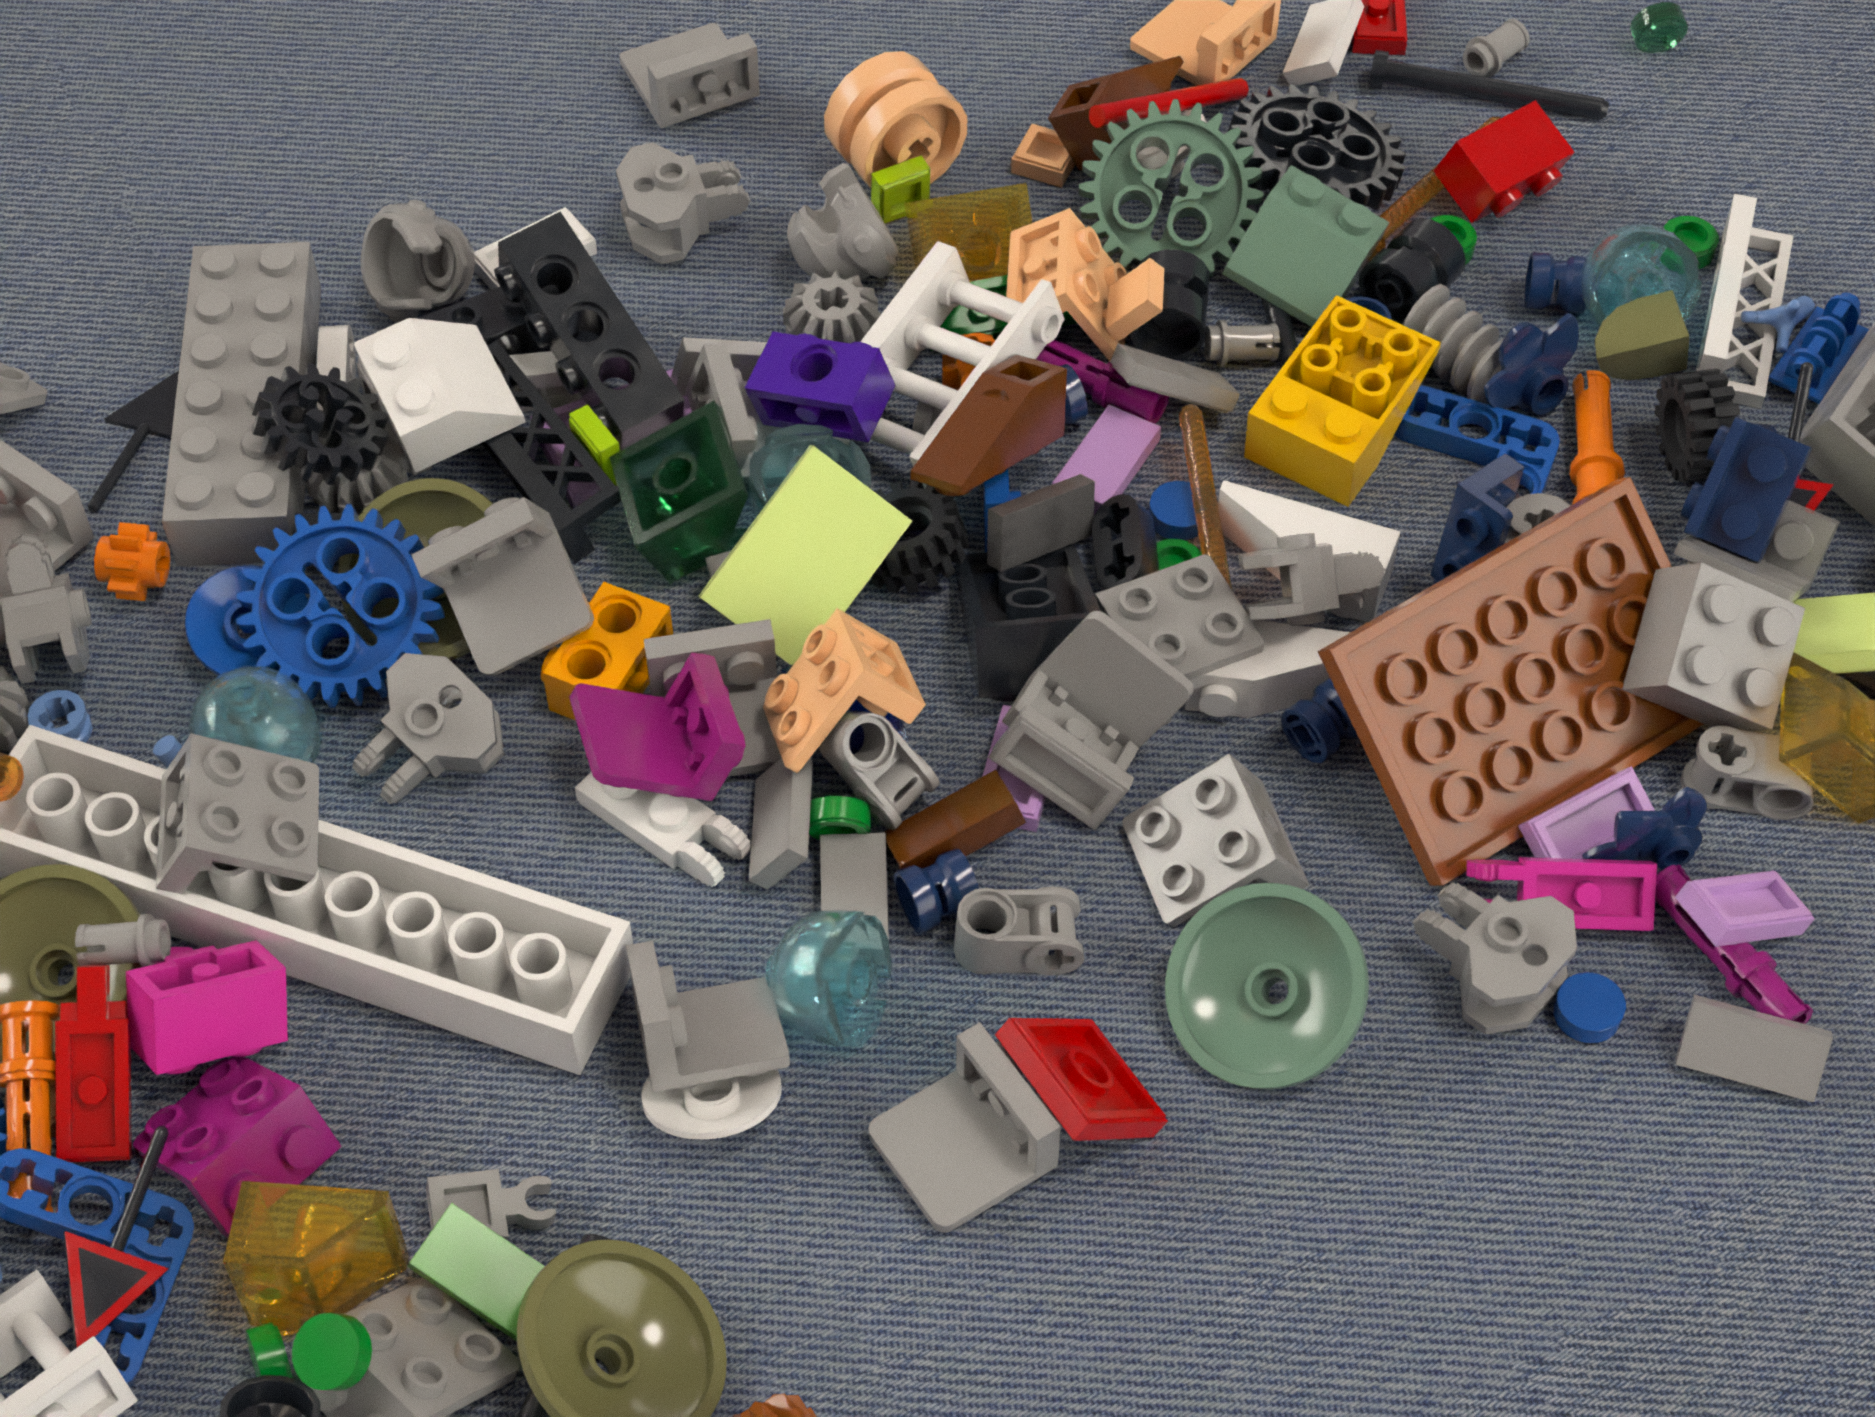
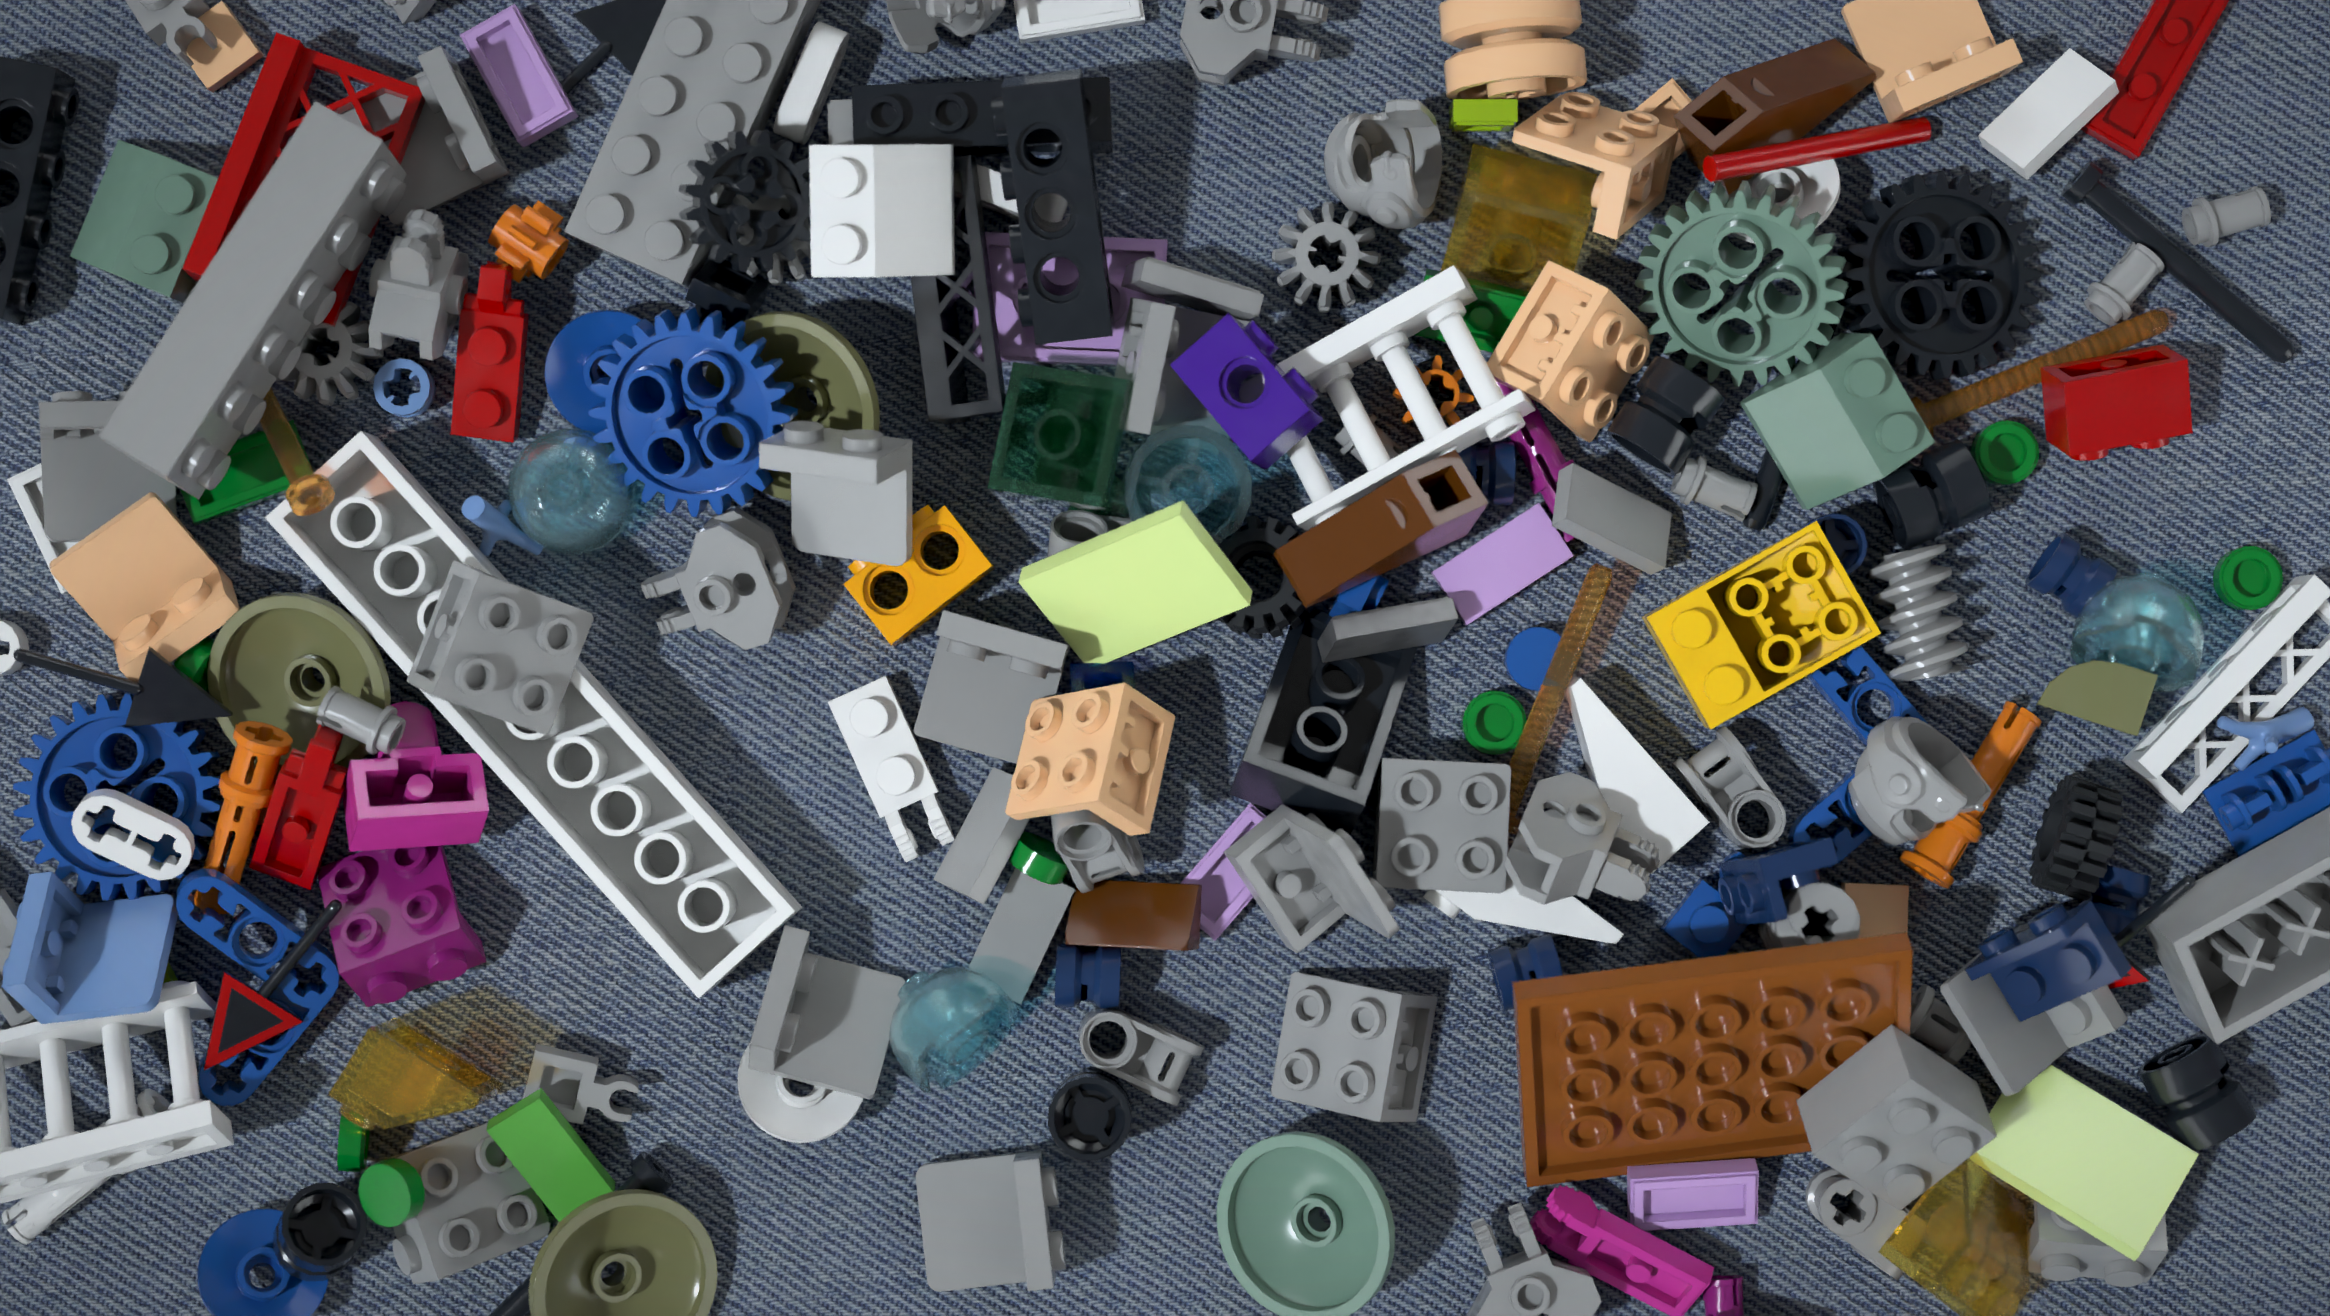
camera: 30 degrees right, 35 degrees up
lime tile [569,404,624,486] -> none
magenta bracket [569,652,746,801] -> none
light grey tile [988,704,1134,830] -> none
red tile [995,1018,1168,1141] -> none
black beam [1092,494,1159,590] -> none
light nougat tile [1106,258,1164,339] -> none
dark blue plate [1484,313,1579,415] -> none
dark blue plate [1582,787,1707,870] -> none
none -> red hinge [450,261,529,443]
none -> lavender tile [460,4,579,148]
none -> black wheel [1048,1069,1132,1161]
none -> light nougat bracket [1512,92,1679,240]
none -> light grey piece [1672,726,1786,848]
none -> light grey helmet [1848,716,1991,846]
none -> light grey pin [2084,242,2165,326]

